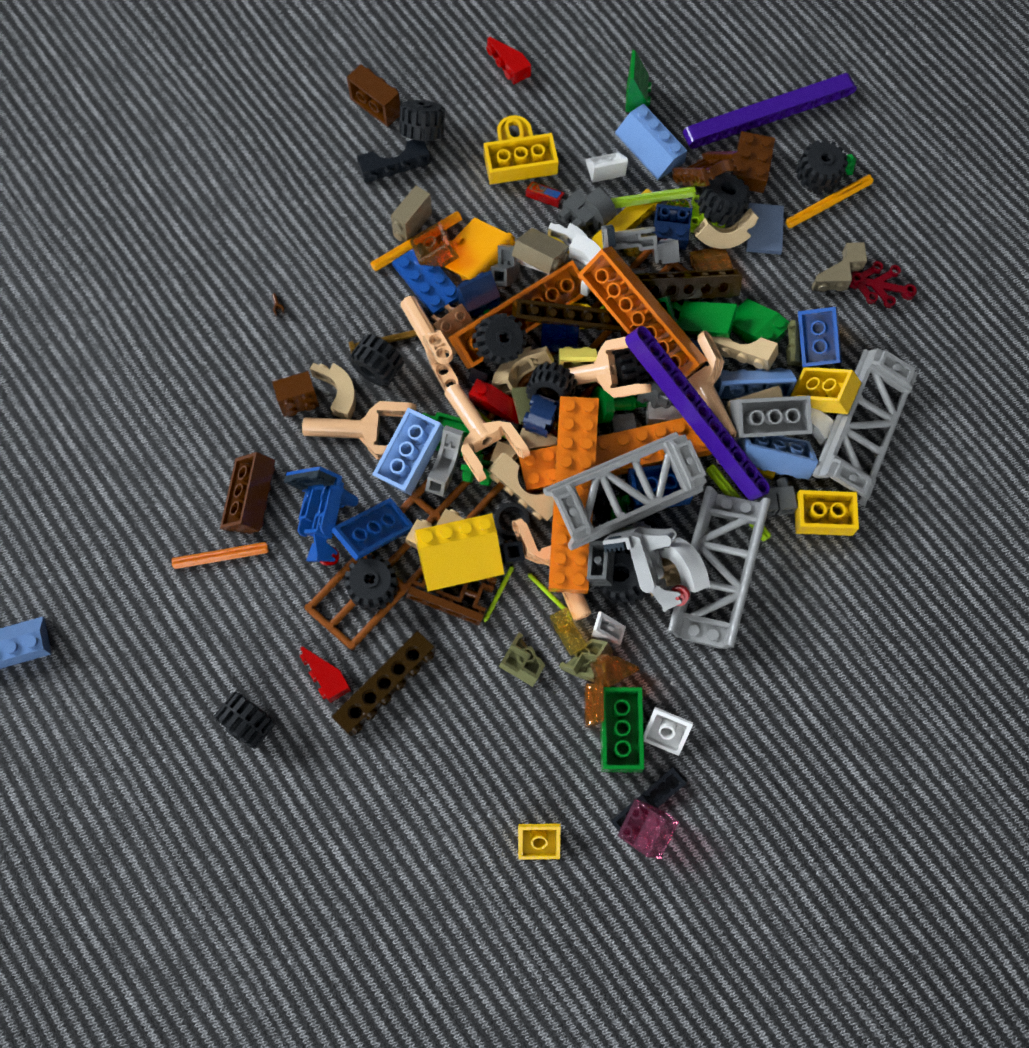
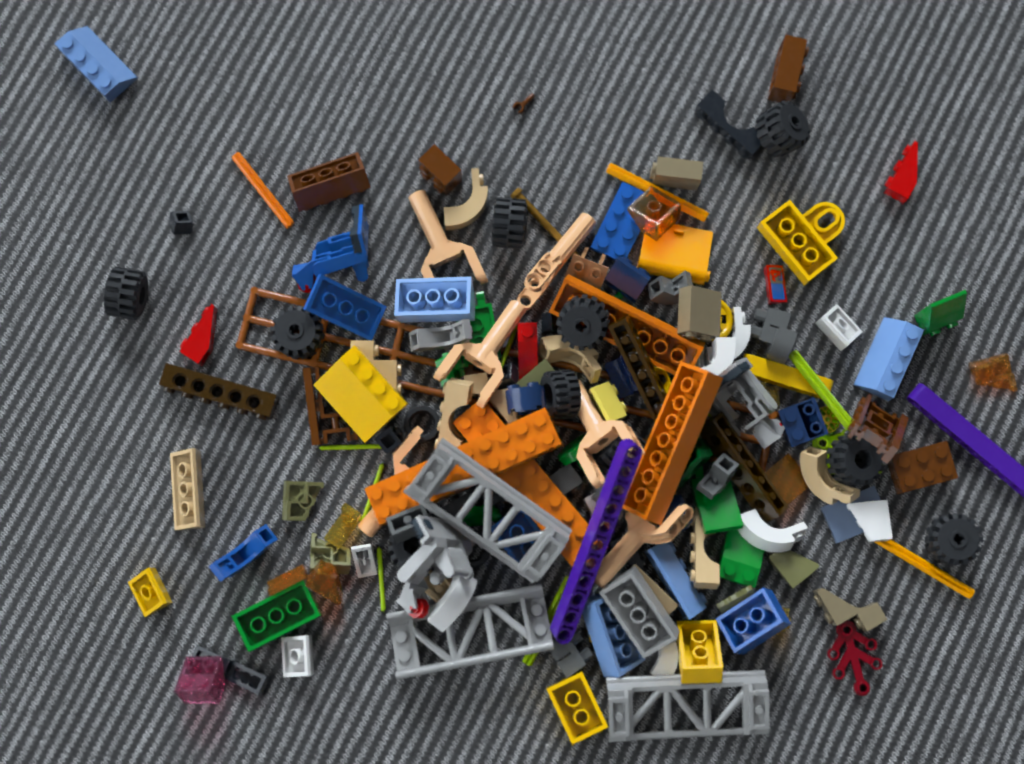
camera: 60 degrees right, 10 degrees up
green plate [845,154,857,175] -> none
none -> black slope [169,211,194,235]
none -> tan slope [170,448,205,530]
none -> blue arch [209,524,278,582]
none -> lime axle [377,547,386,612]
none -> dark grey brick [696,453,739,500]
none -> white arch [737,509,808,553]
none -> olive slope [766,550,820,589]
none -> white slope [847,500,893,542]
none -> clear orange slope [969,353,1018,391]

